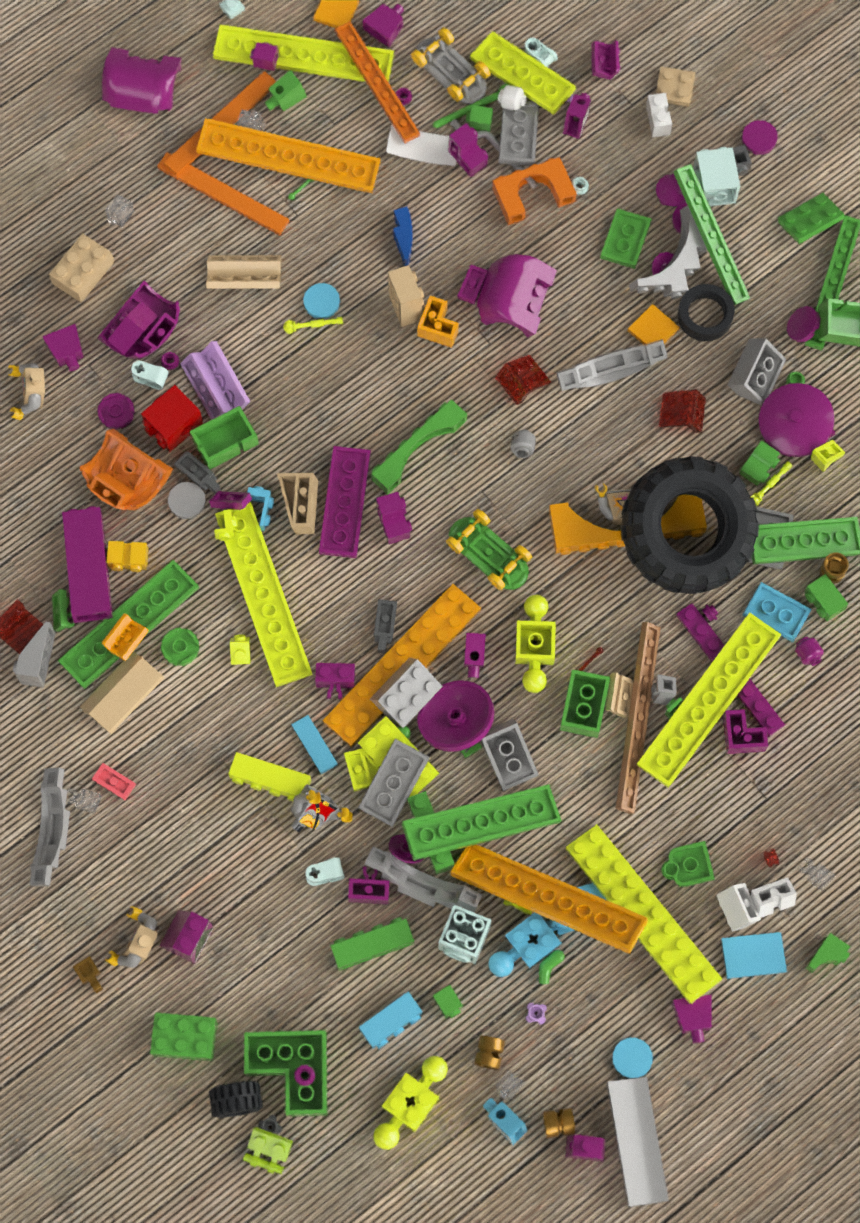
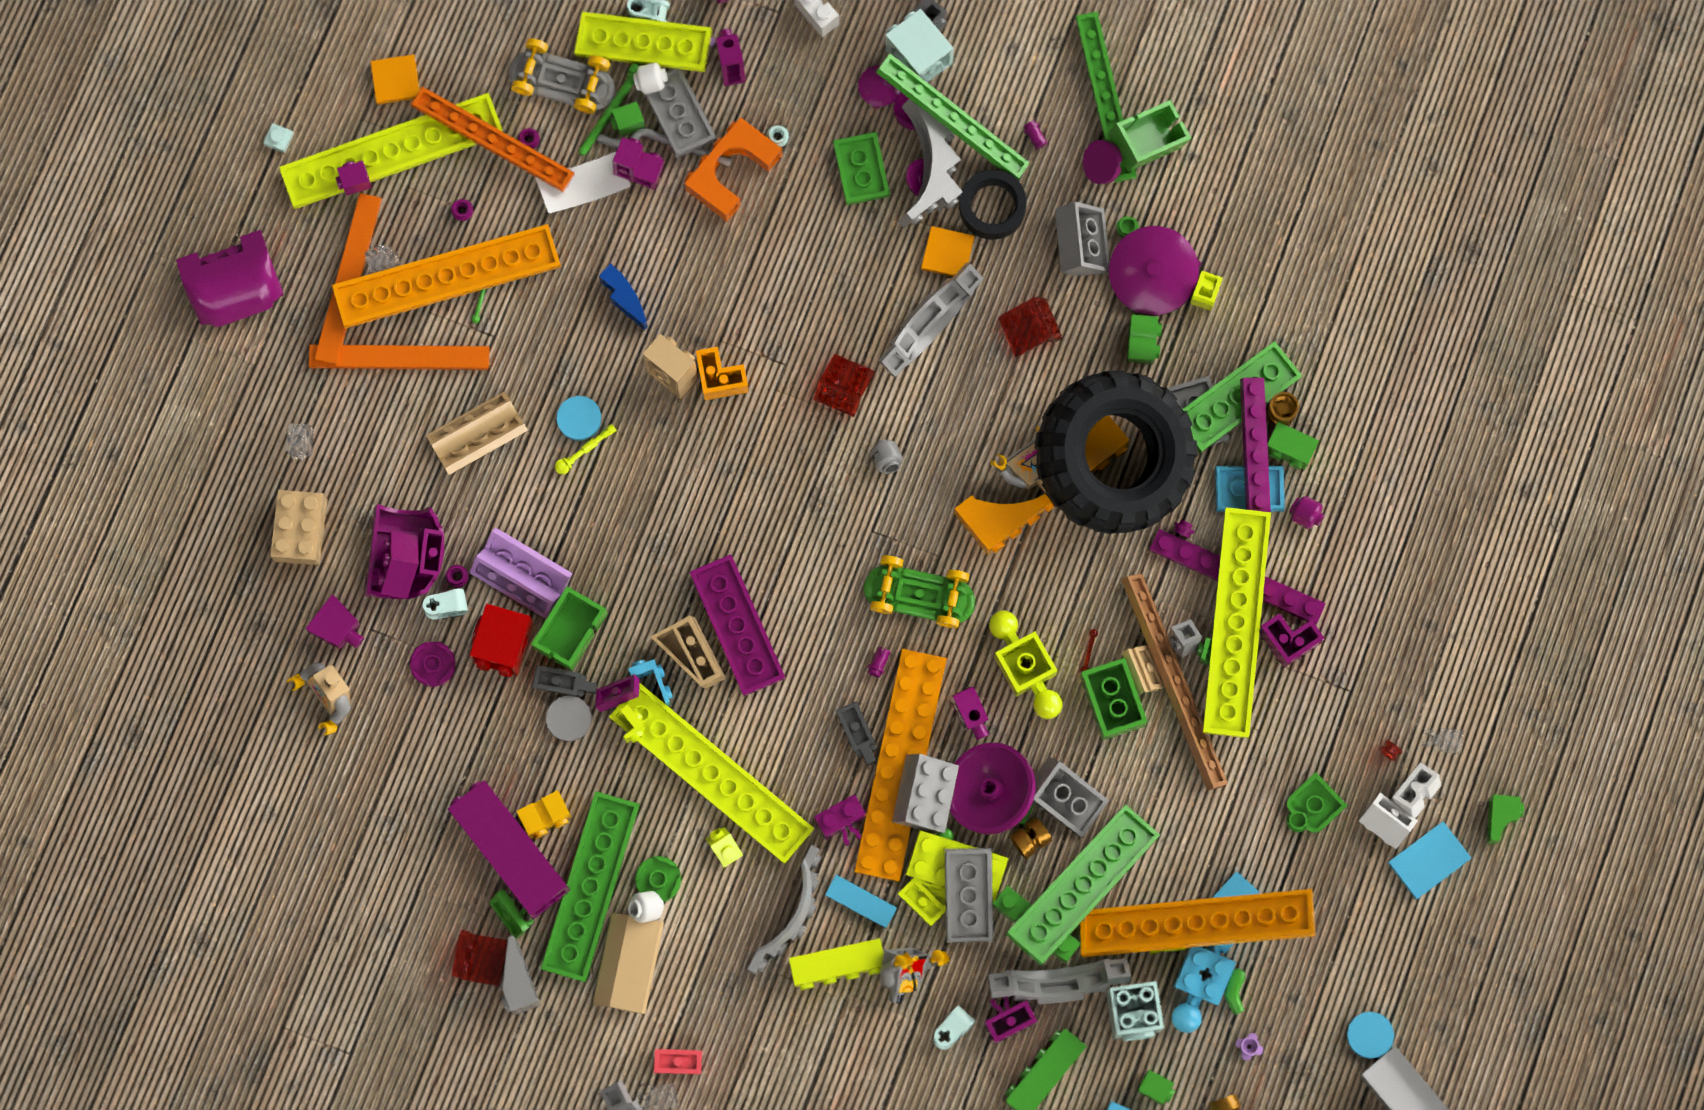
camera: 30 degrees left, 5 degrees up
orange piece [80,429,173,511] -> none
light orange bracket [102,613,149,661] -> none
bright green torso [264,70,307,111] -> none
magenta torso [362,3,404,48] -> none
bright green arch [371,399,467,495] -> none
magenta brick [376,491,413,545] -> none
magenta dish [388,834,424,864] -> none
magenta plate [457,265,488,305] -> none
magenta piece [476,254,557,337] -> none
neon yellow plate [566,824,722,1004] -> none
magenta torso [671,995,712,1044] -> none
neon yellow piece [750,461,792,506] -> none
bright green plate [778,193,844,244] -> none
none -> magenta plate [451,199,473,221]
none -> white head [628,891,664,923]
none -> light grey piece [747,845,822,975]
none -> magenta pin [867,647,891,678]
none -> pearl gold wheel [1009,817,1053,860]
none -> magenta pin [1023,120,1048,150]
none -> magenta plate [1240,378,1271,512]

